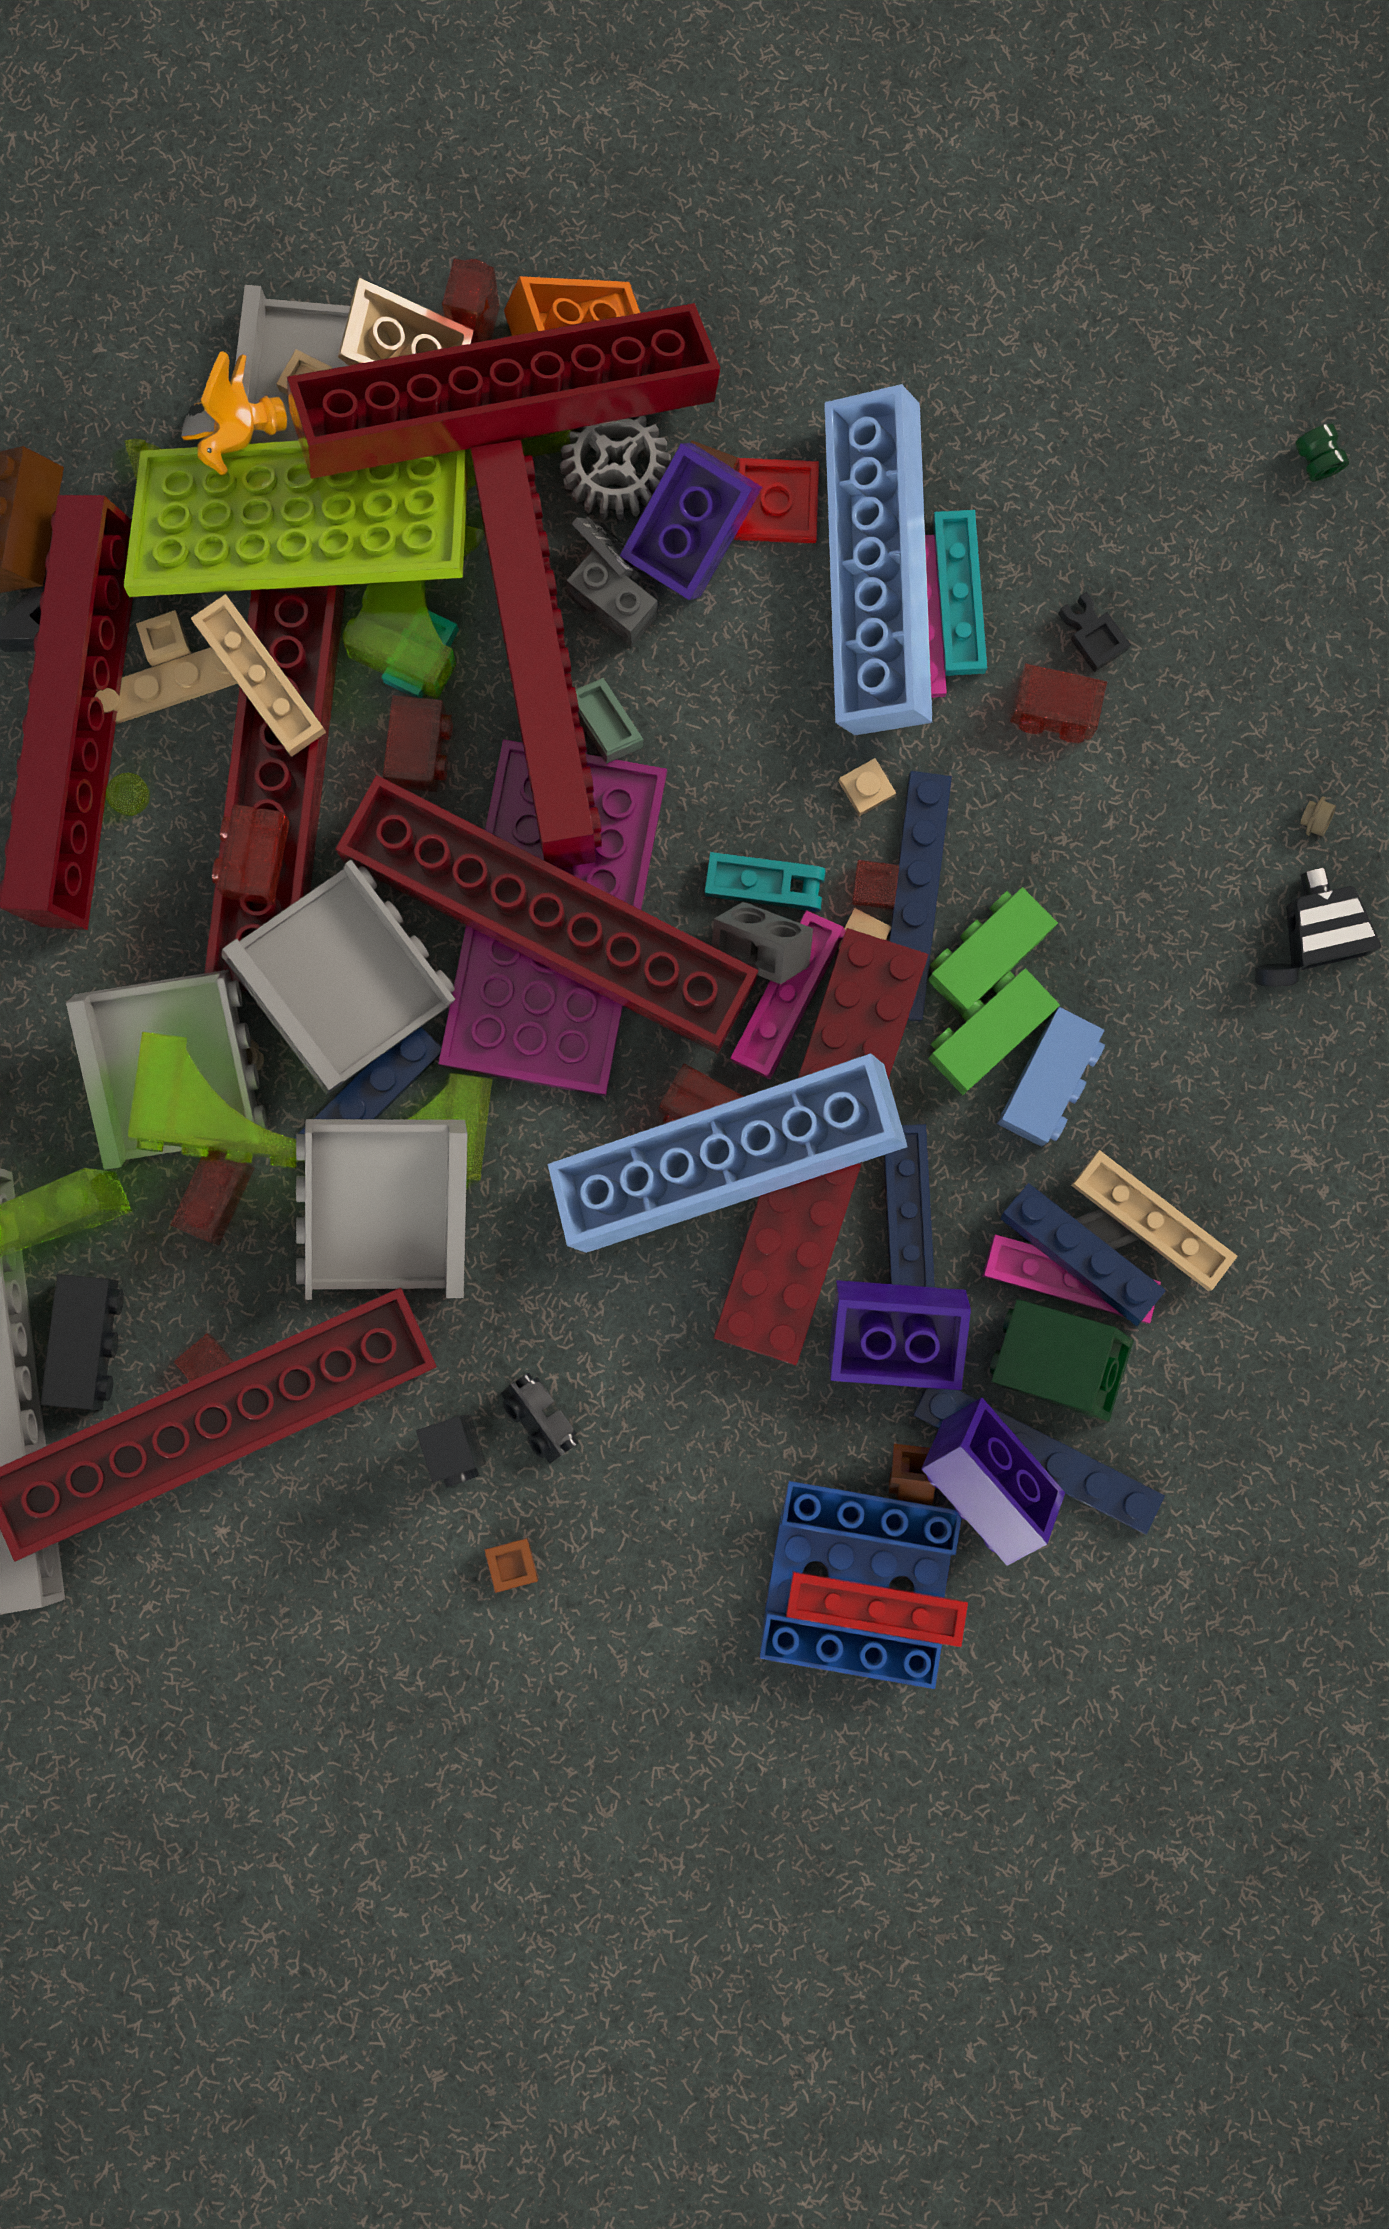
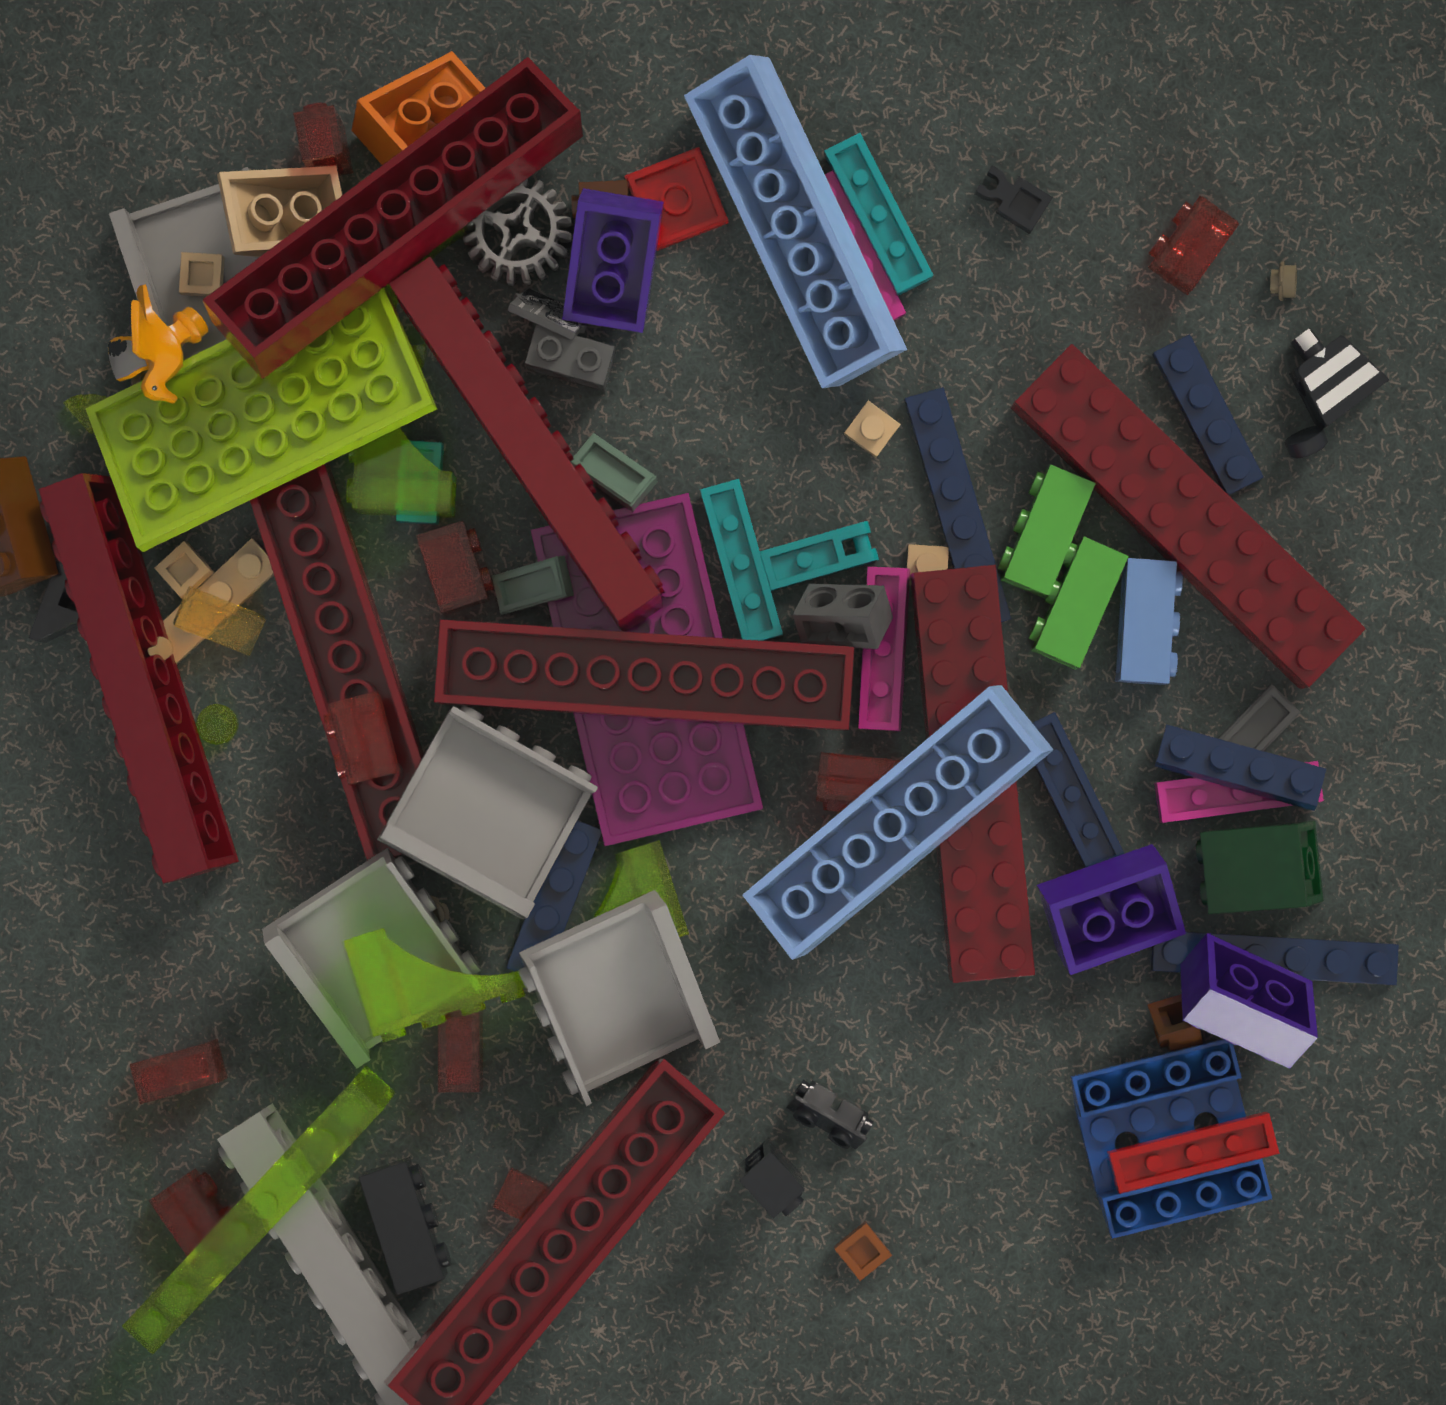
camera: 20 degrees left, 5 degrees up
tan plate [191,594,326,757] -> none
clear red plate [852,860,899,910] -> none
clear red brick [1010,663,1107,743] -> none
tan plate [1071,1150,1238,1291] -> none
none -> clear yellow plate [173,586,266,656]
none -> sand green tile [492,556,574,615]
none -> teal plate [700,479,783,641]
none -> dark red brick [1010,344,1366,689]
none -> clear red brick [1148,196,1239,295]
none -> dark blue plate [1152,334,1264,495]

